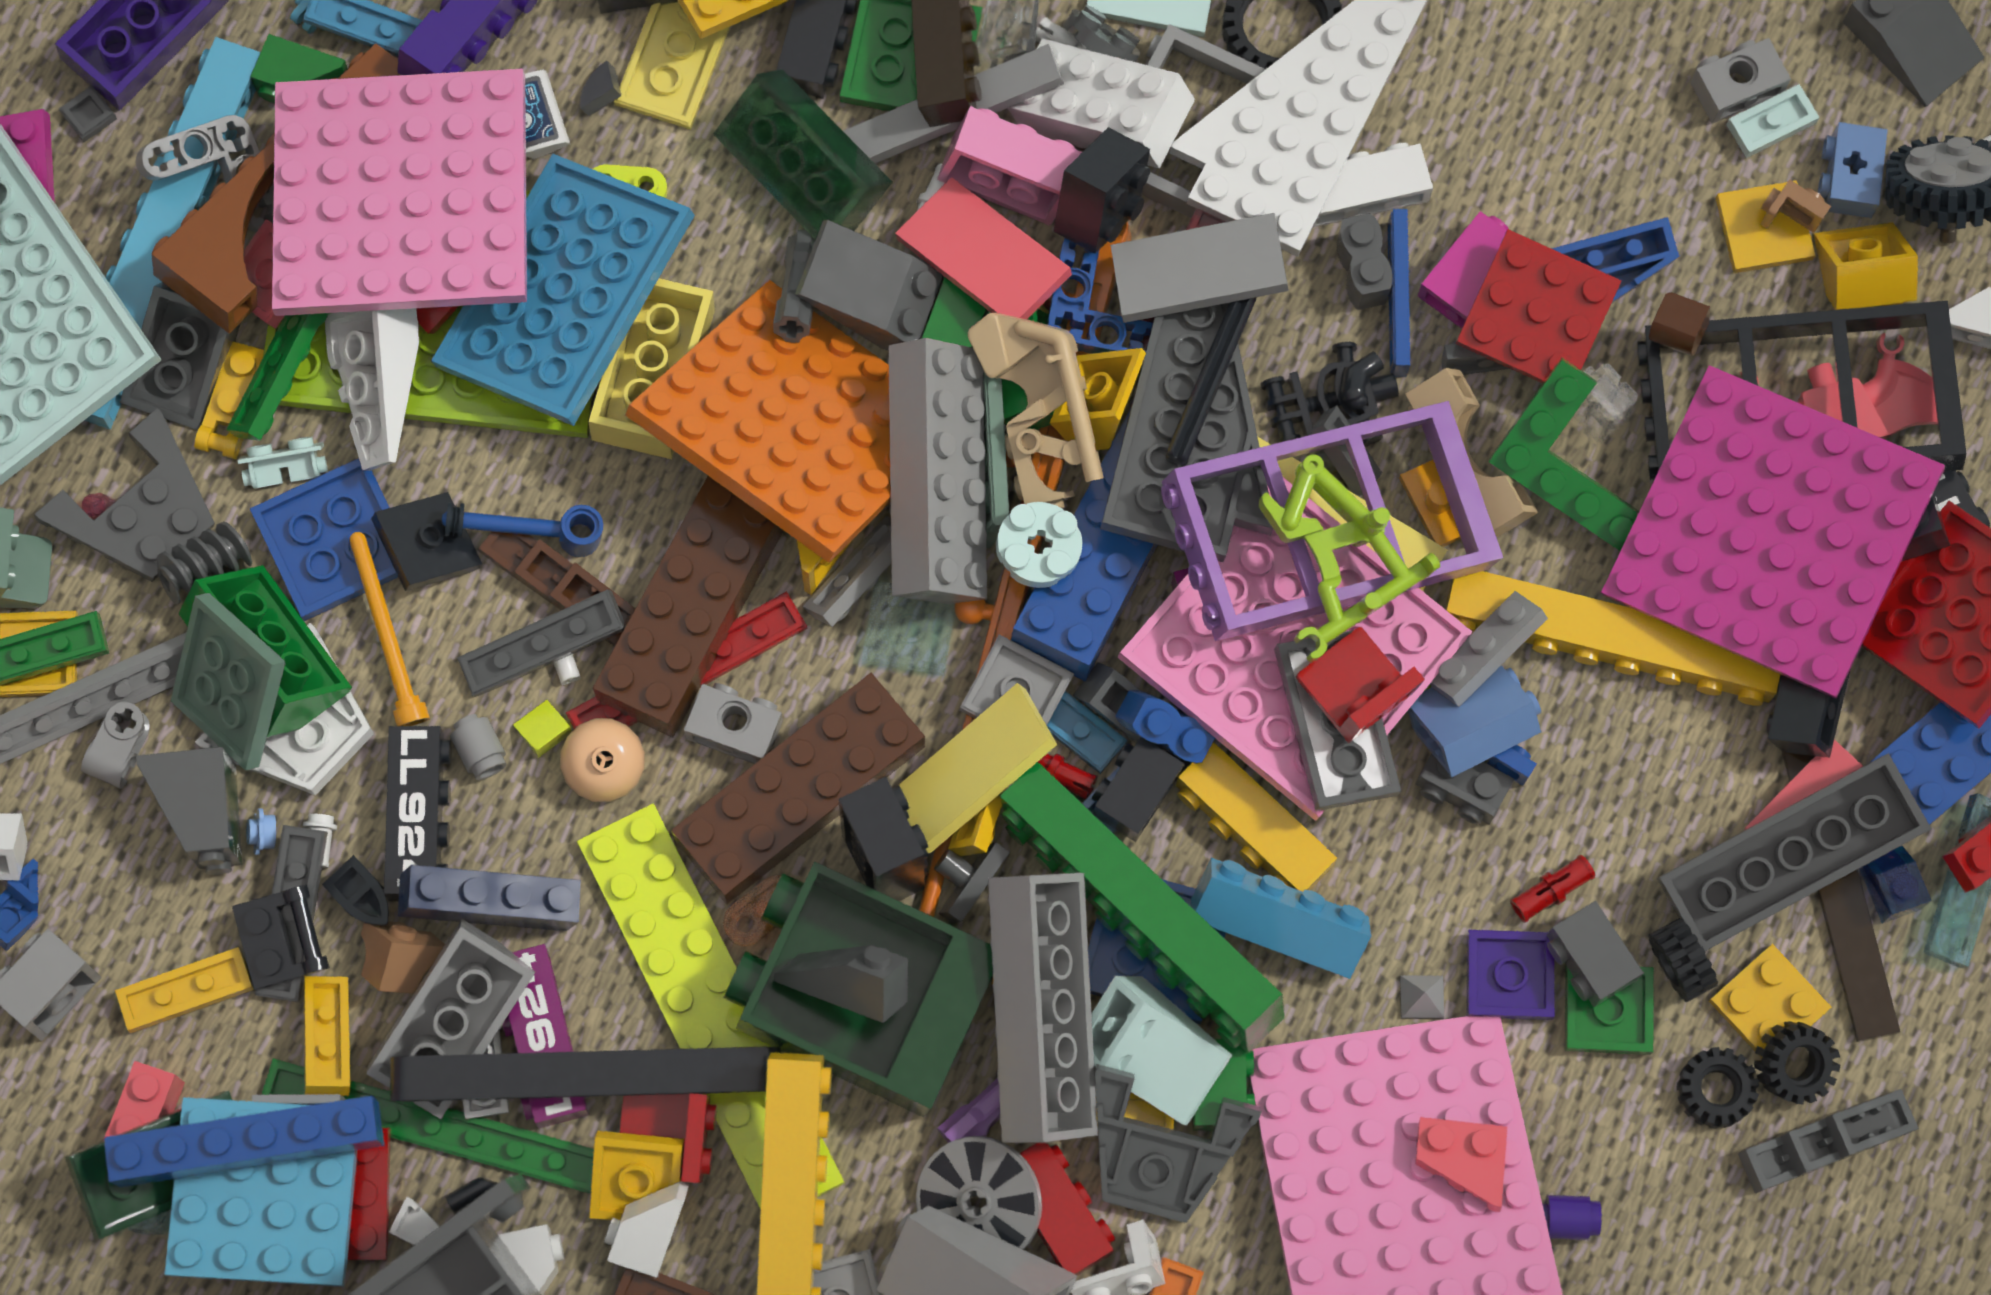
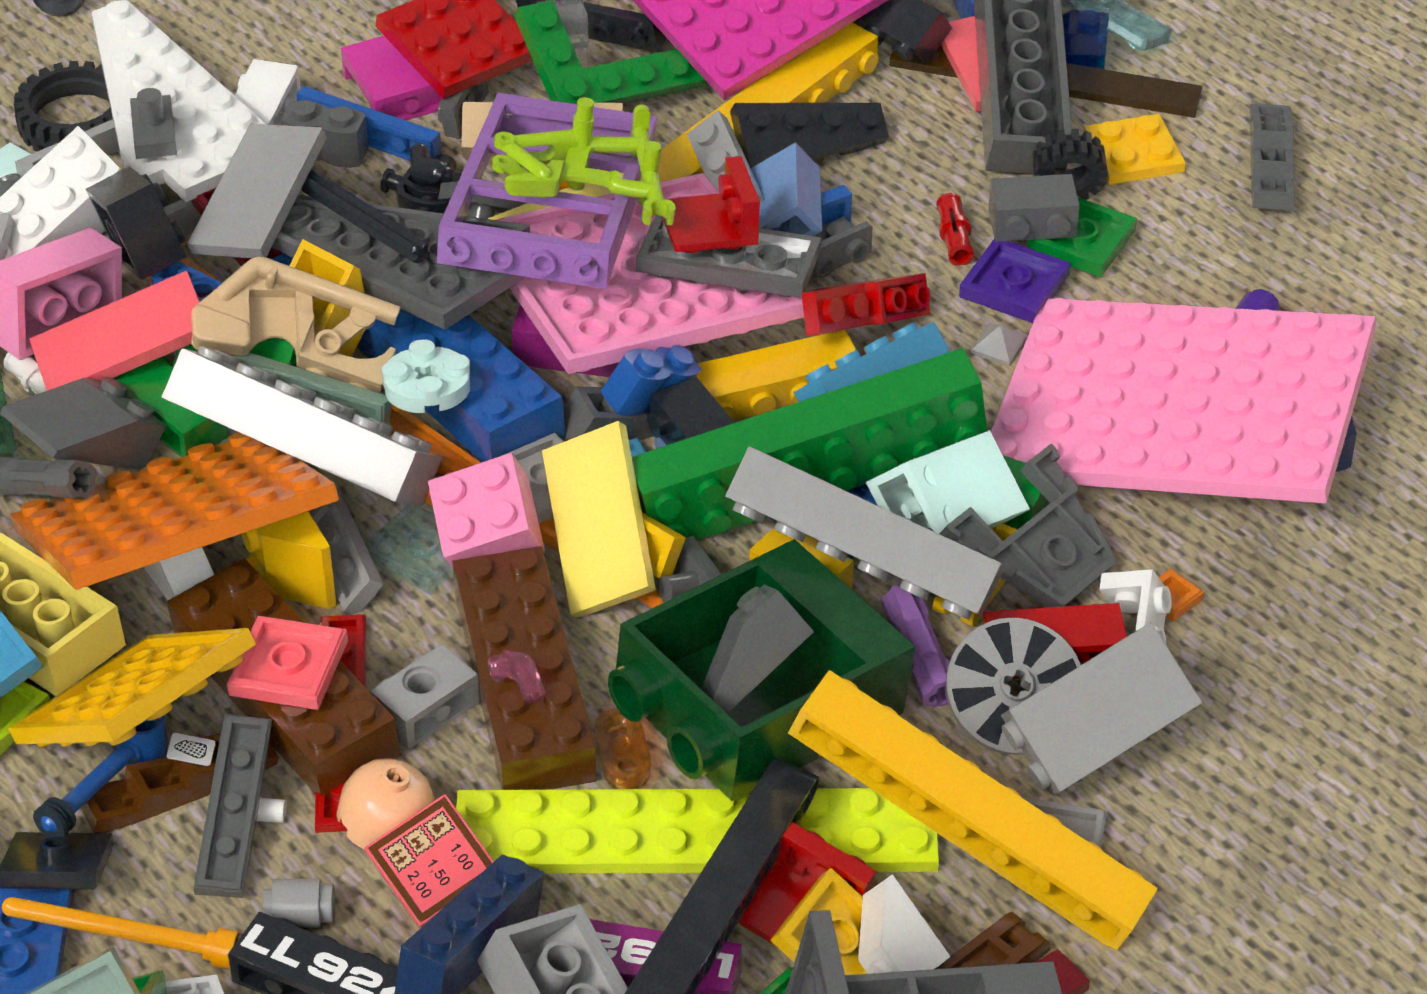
camera: 60 degrees left, 30 degrees down
neon yellow slope [513,700,572,758] -> none
black brick [838,777,929,901] -> none
coral wing [1415,1117,1508,1212] -> none
black tyre [1676,1047,1759,1129] -> none
black tyre [1754,1021,1840,1105] -> none
none -> yellow plate [8,628,256,747]
none -> dark grey tile [130,88,177,159]
none -> white sticker [166,733,215,766]
none -> coral tile [226,616,348,710]
none -> tile [364,794,494,929]
none -> bright pink brick [428,453,545,569]
none -> clear pink arm [488,649,546,703]
none -> black wing [730,103,889,169]
none -> red slope [801,273,930,336]

